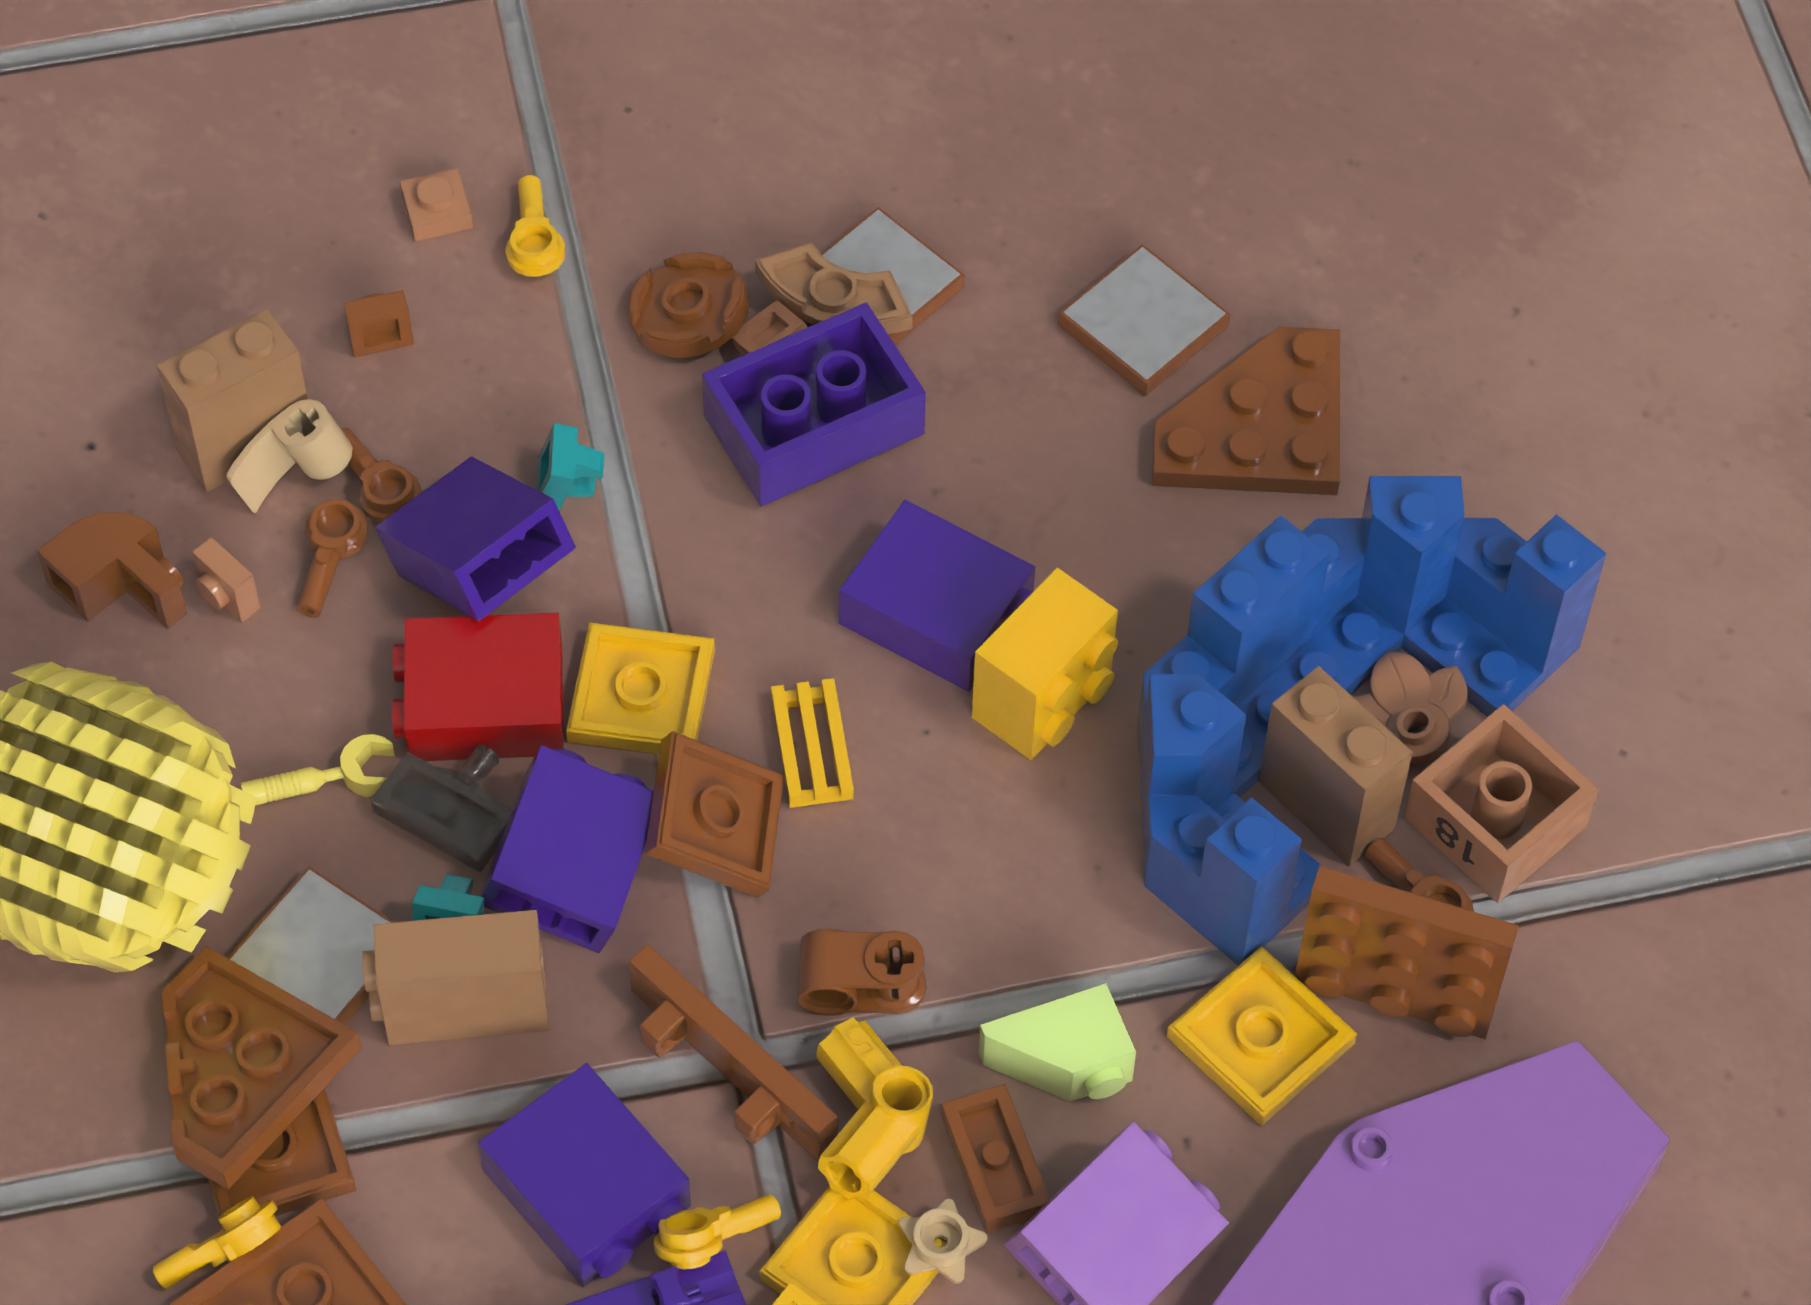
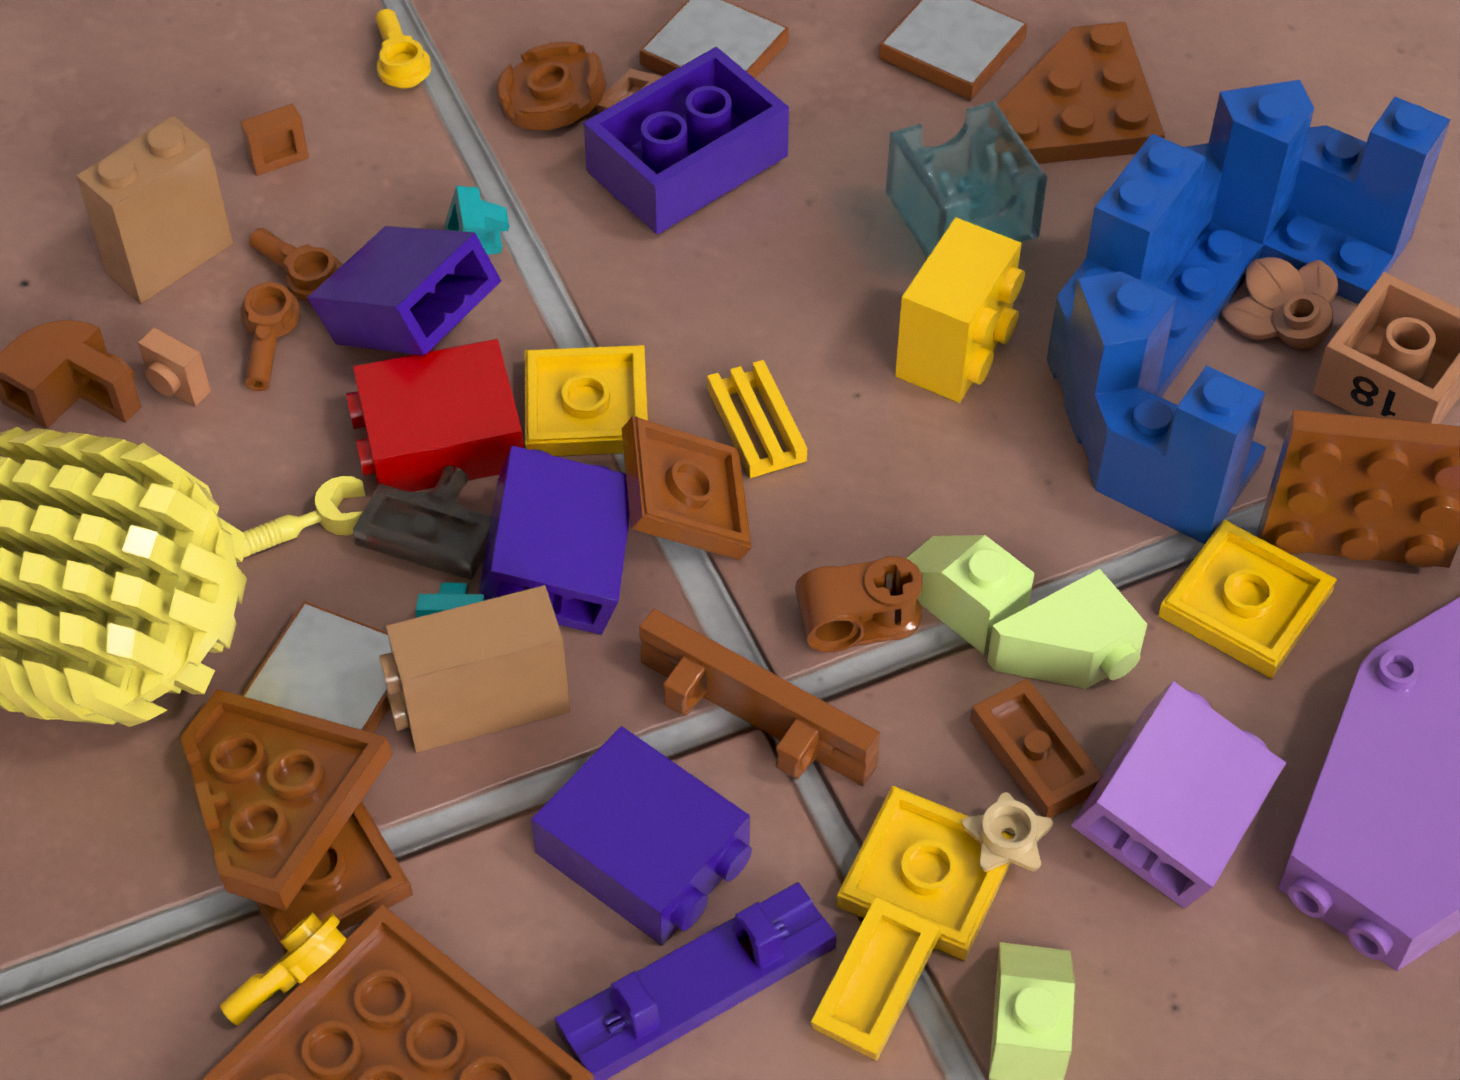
camera: 10 degrees left, 5 degrees down
tan panel [227,399,353,513] -> none
nougat plate [400,168,473,241] -> none
yellow plate [654,1194,781,1269] -> none
medium nougat tile [755,242,913,334] -> none
yellow piece [816,1017,933,1199] -> none
dark purple brick [839,500,1036,692] -> none
medium nougat brick [1258,666,1413,867] -> none
none -> clear light blue piece [886,101,1048,258]
none -> yellowish green slope [889,535,1034,655]

